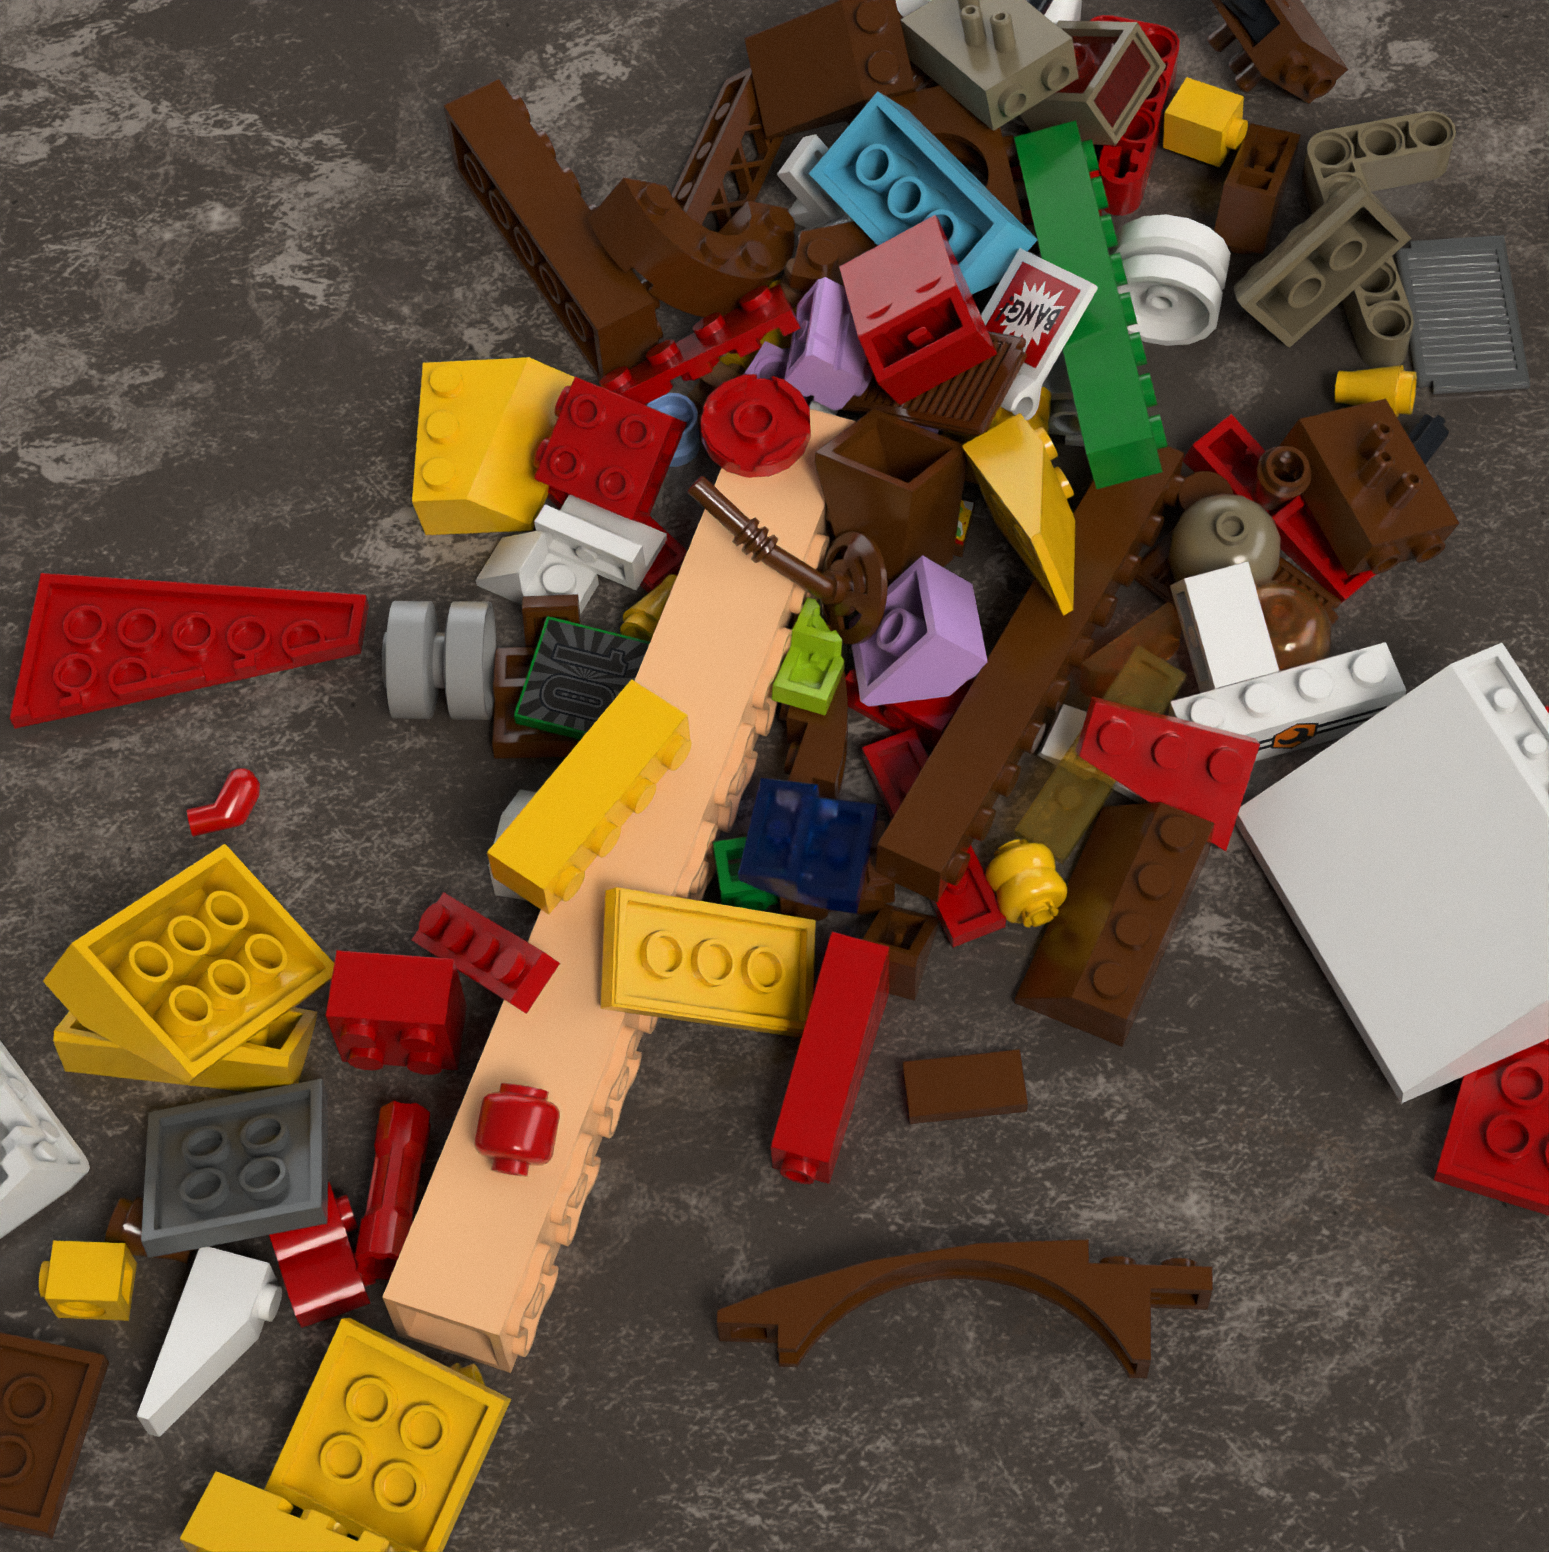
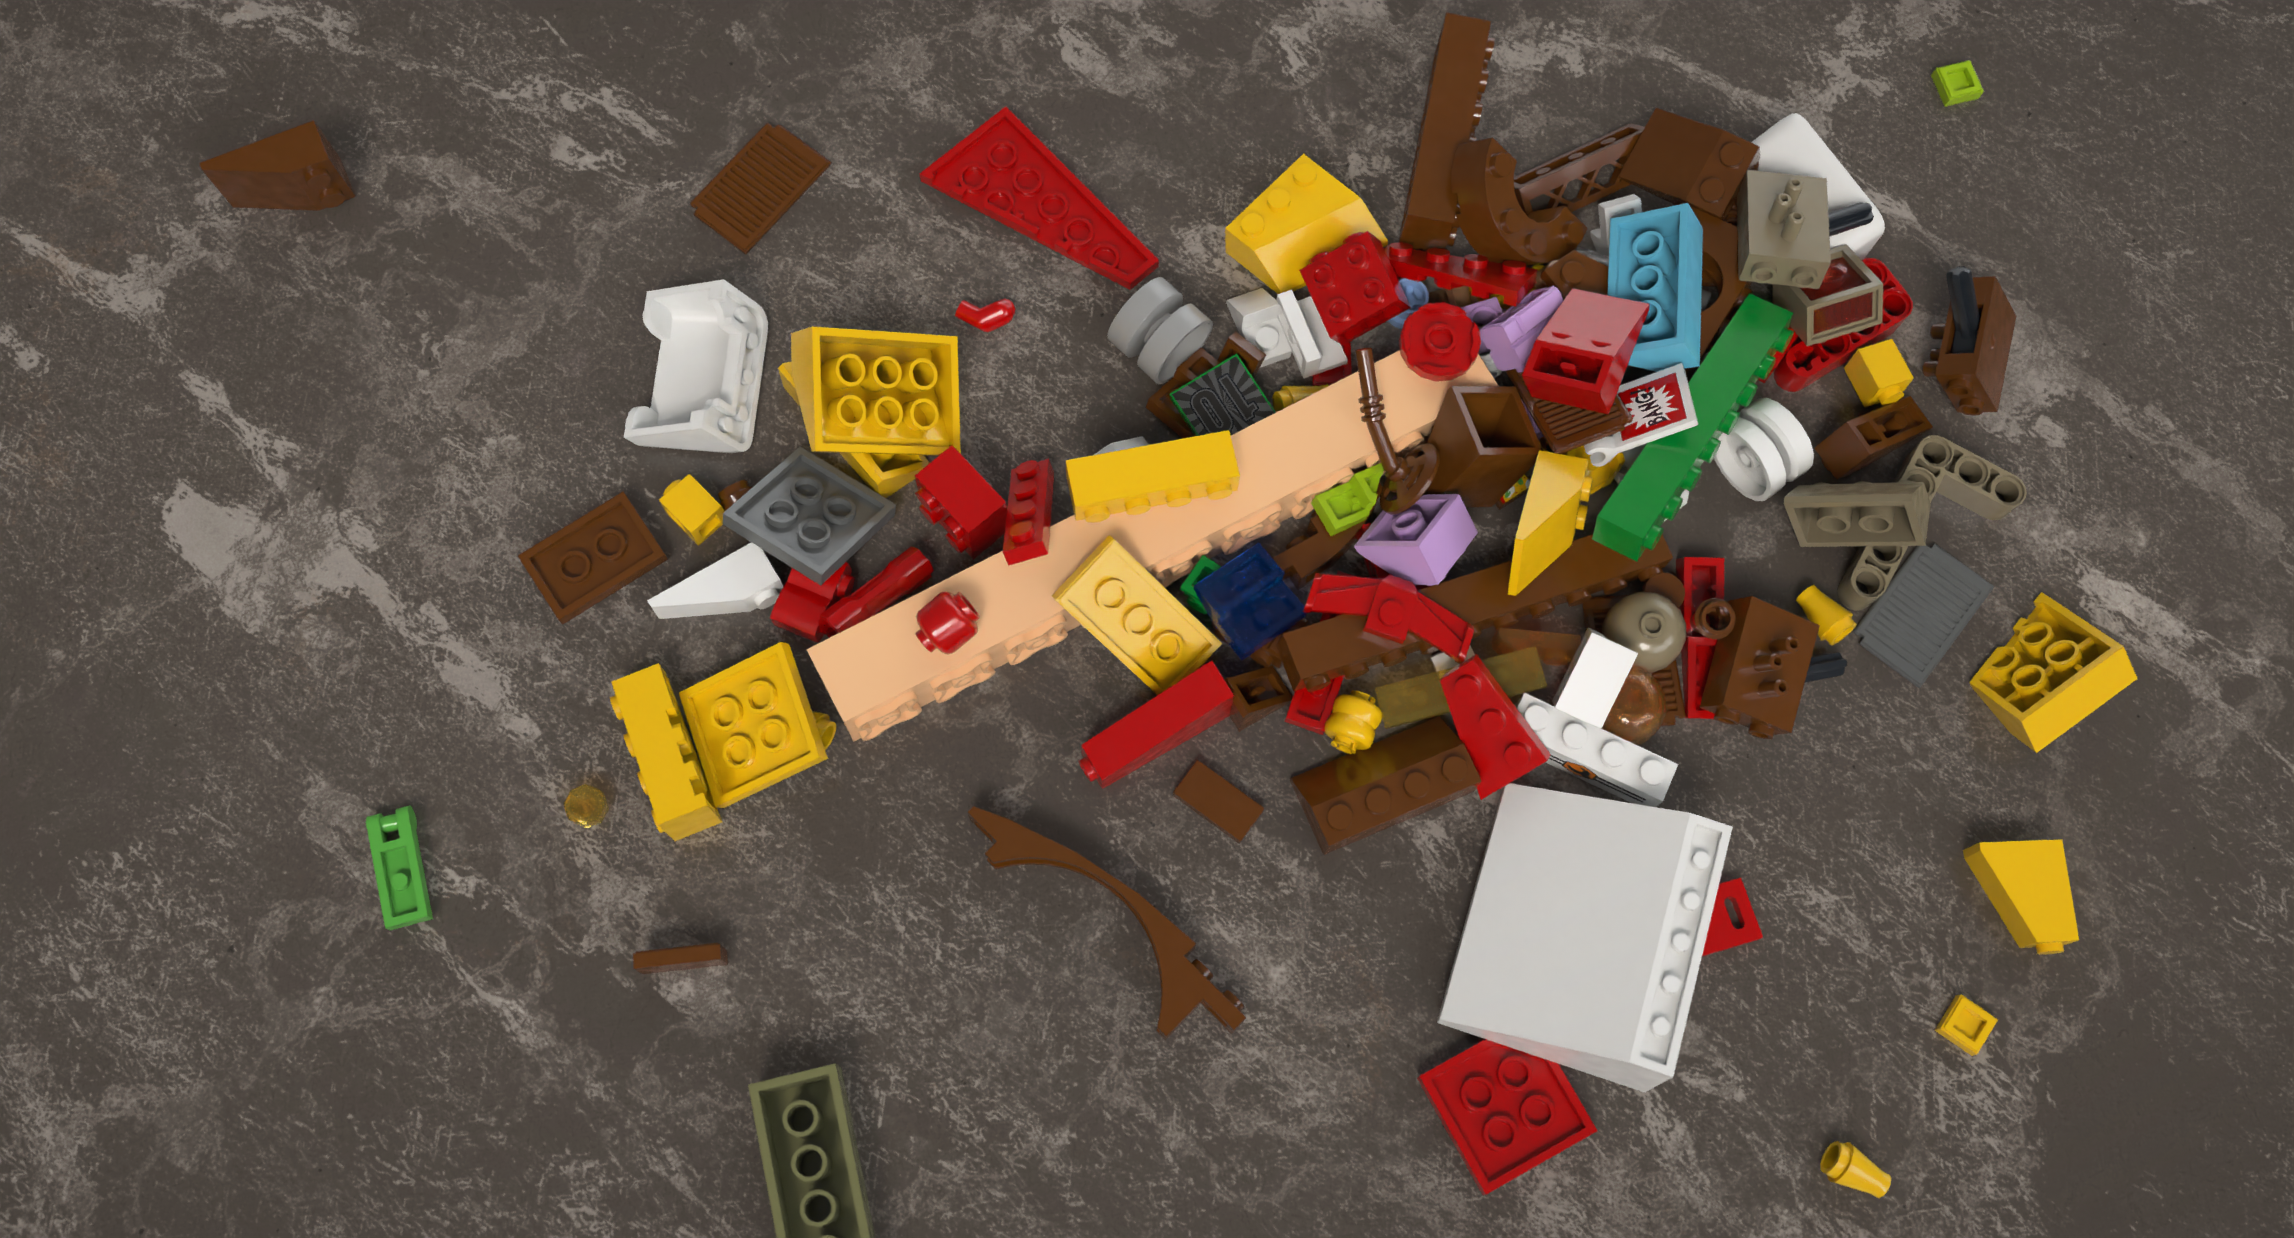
camera: 35 degrees right, 10 degrees up
none -> red plate [1303,573,1474,664]

